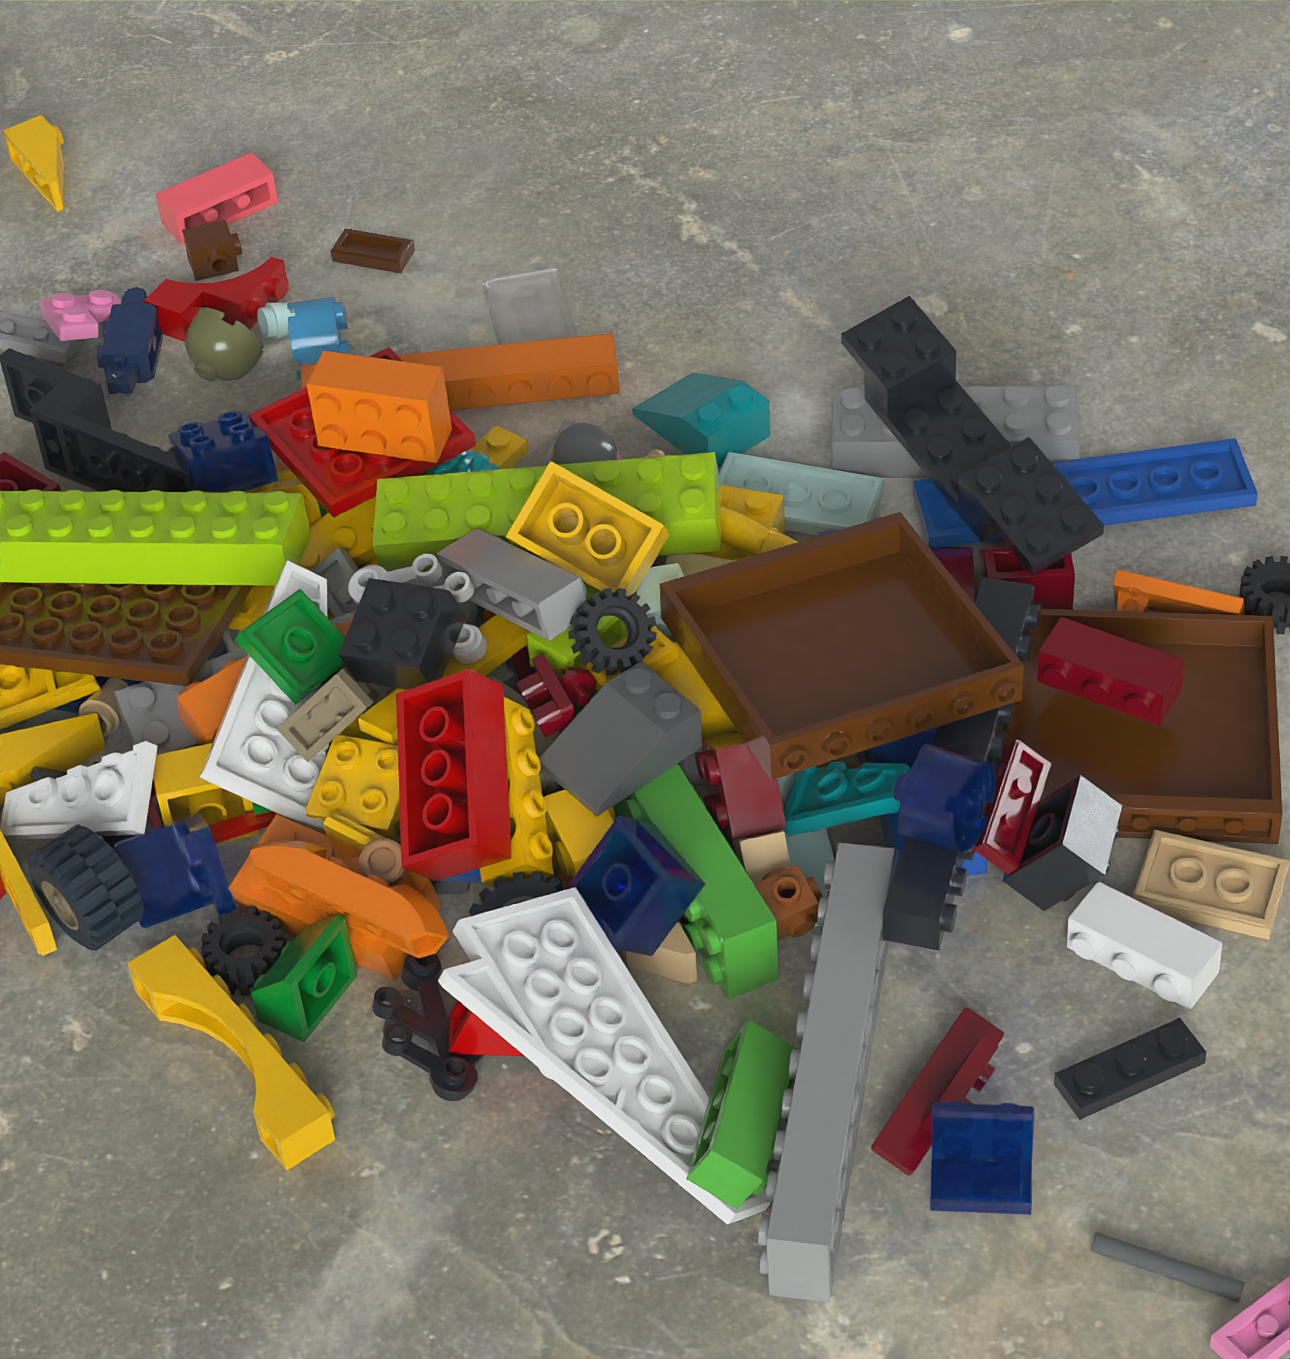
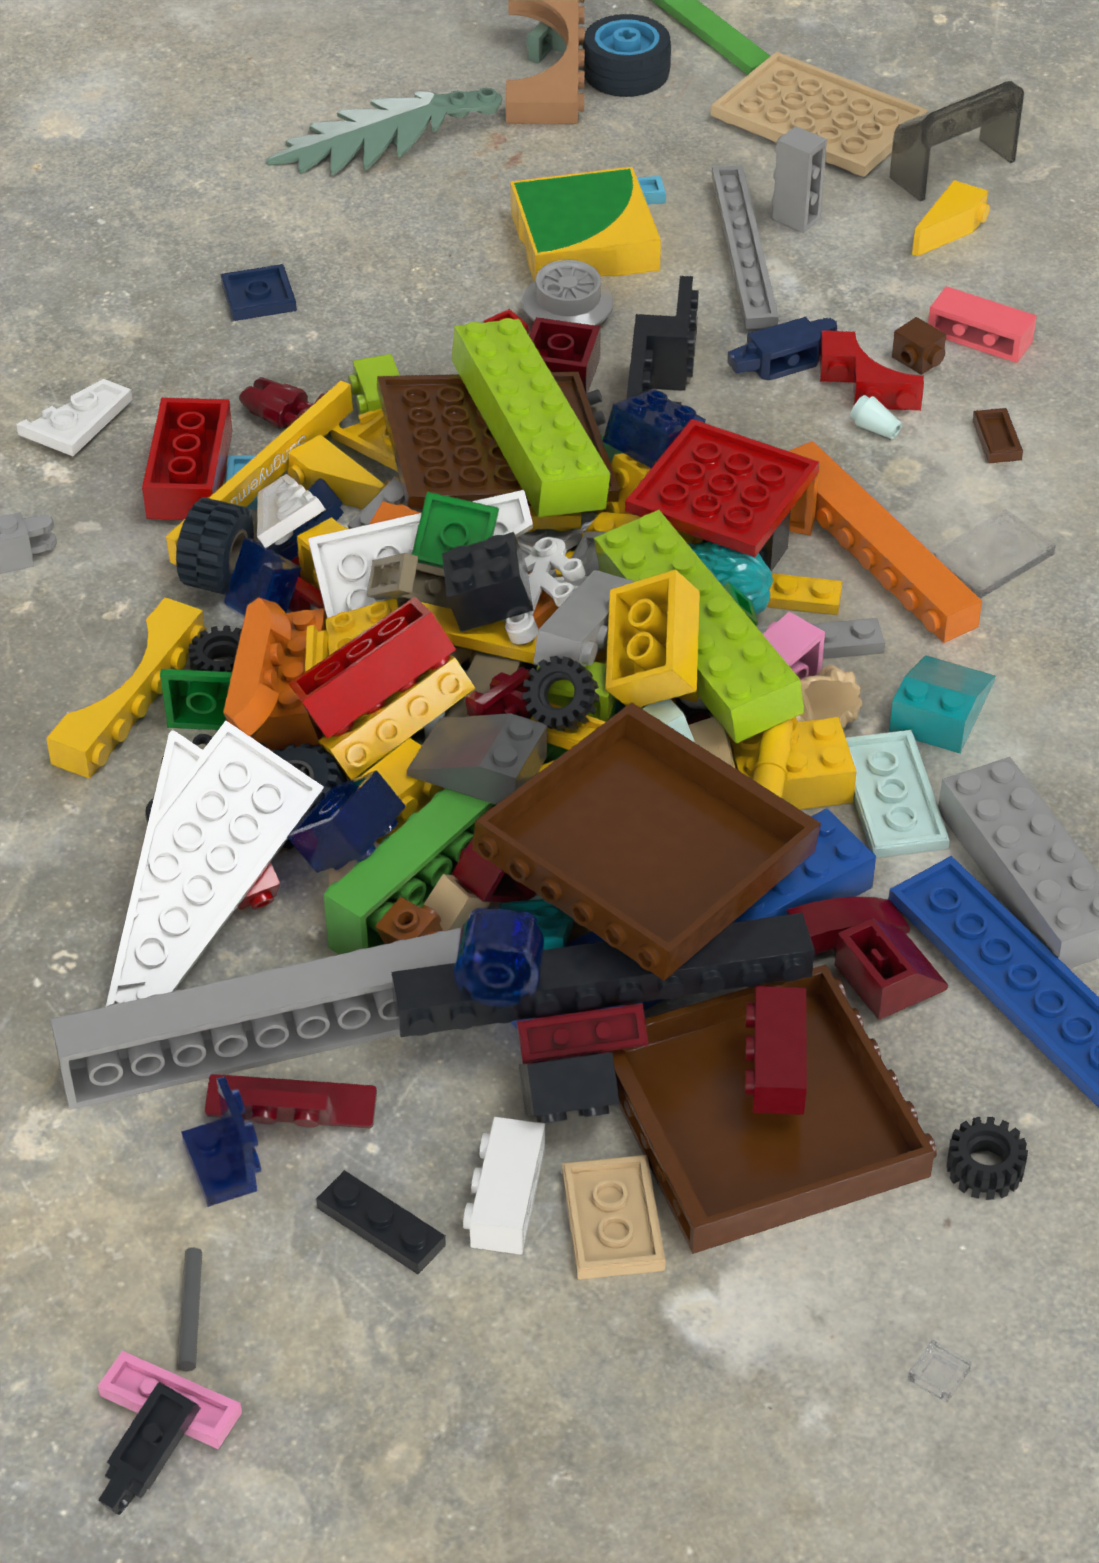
camera: 60 degrees right, 0 degrees up
bright pink plate [40,290,121,341] -> none
olive cylinder [185,307,264,381] -> none
dark azure brick [287,297,352,380] -> none
orange brick [307,351,452,463] -> none
medium nougat tile [359,838,407,886] -> none
dark grey hair [551,423,617,465] -> none
bright green brick [686,1020,798,1209] -> none
black bracket [841,296,1104,575] -> none
orange hinge [1113,569,1245,615] -> none

